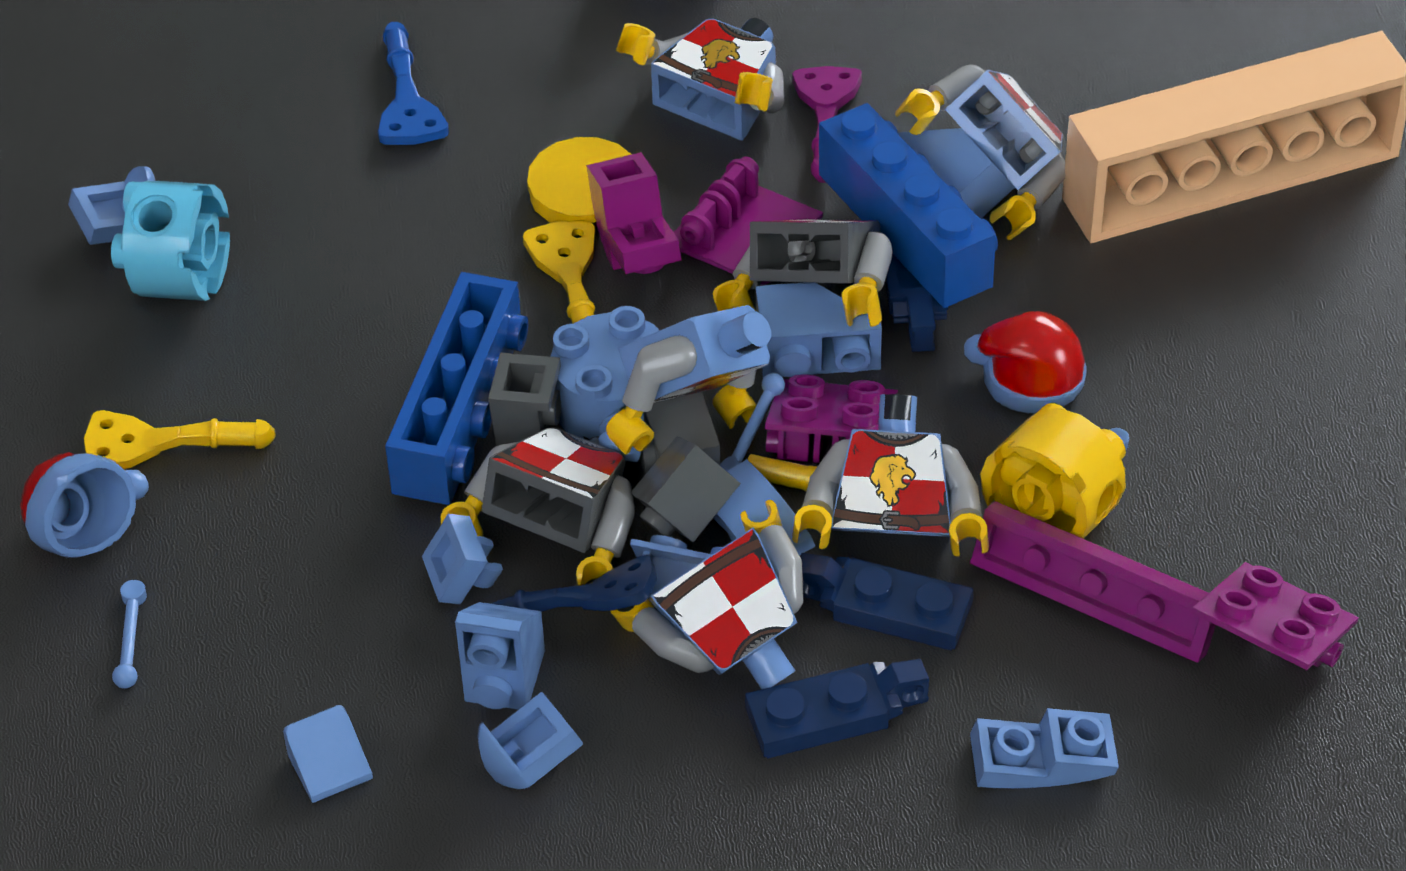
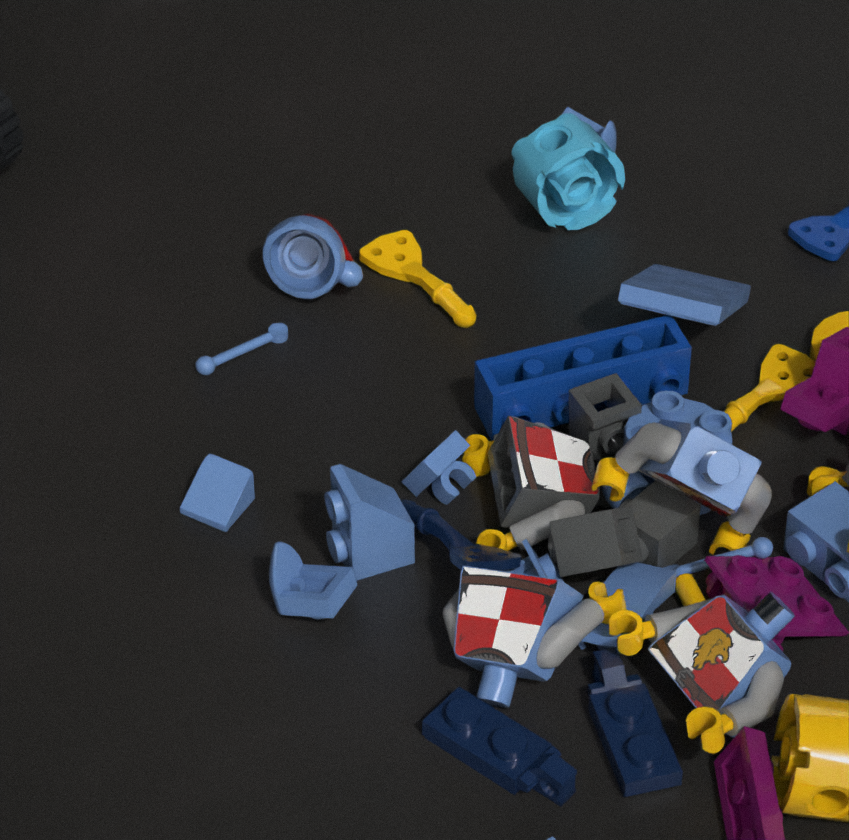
camera: 55 degrees right, 5 degrees down
none -> medium blue tile [618,264,751,326]

